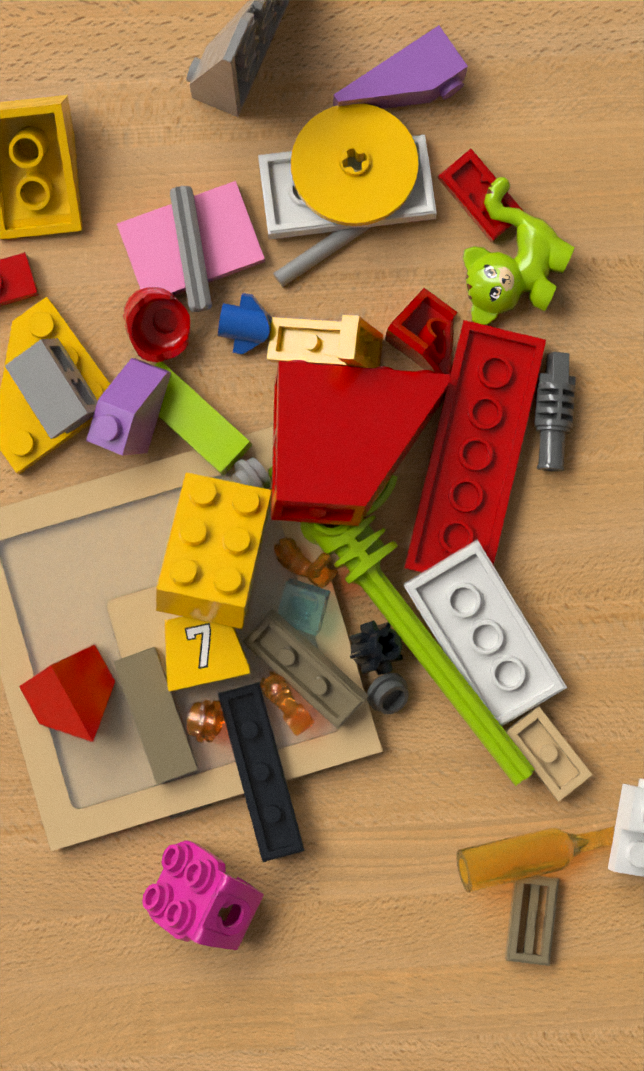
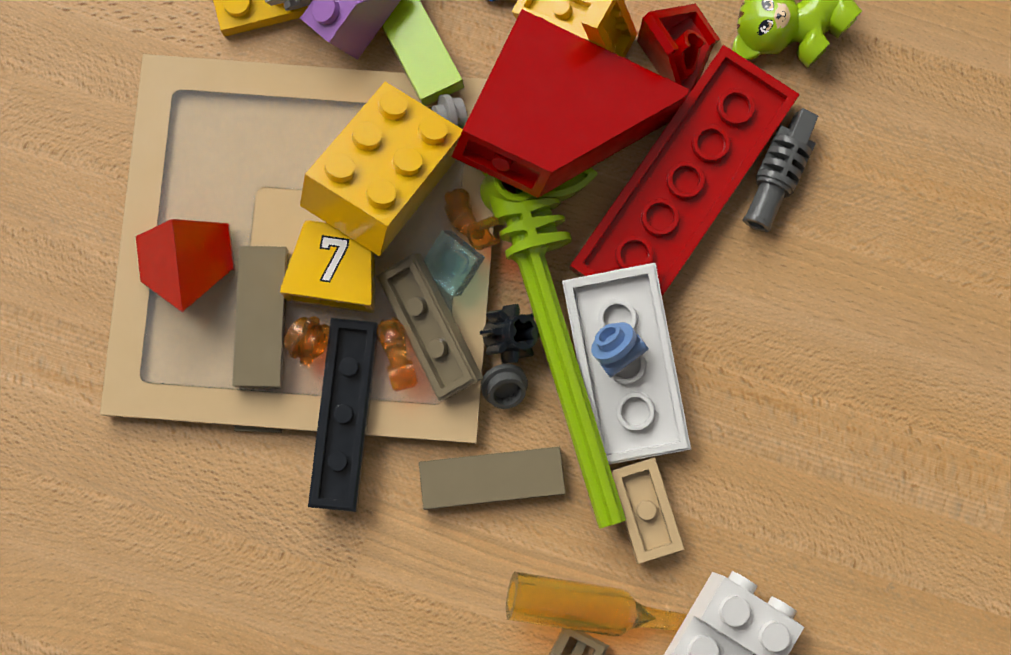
camera: 25 degrees right, 5 degrees down
dark pink piece [142,840,264,950] -> none
none -> dark tan tile [419,446,565,510]
none -> medium blue plate [591,322,649,378]

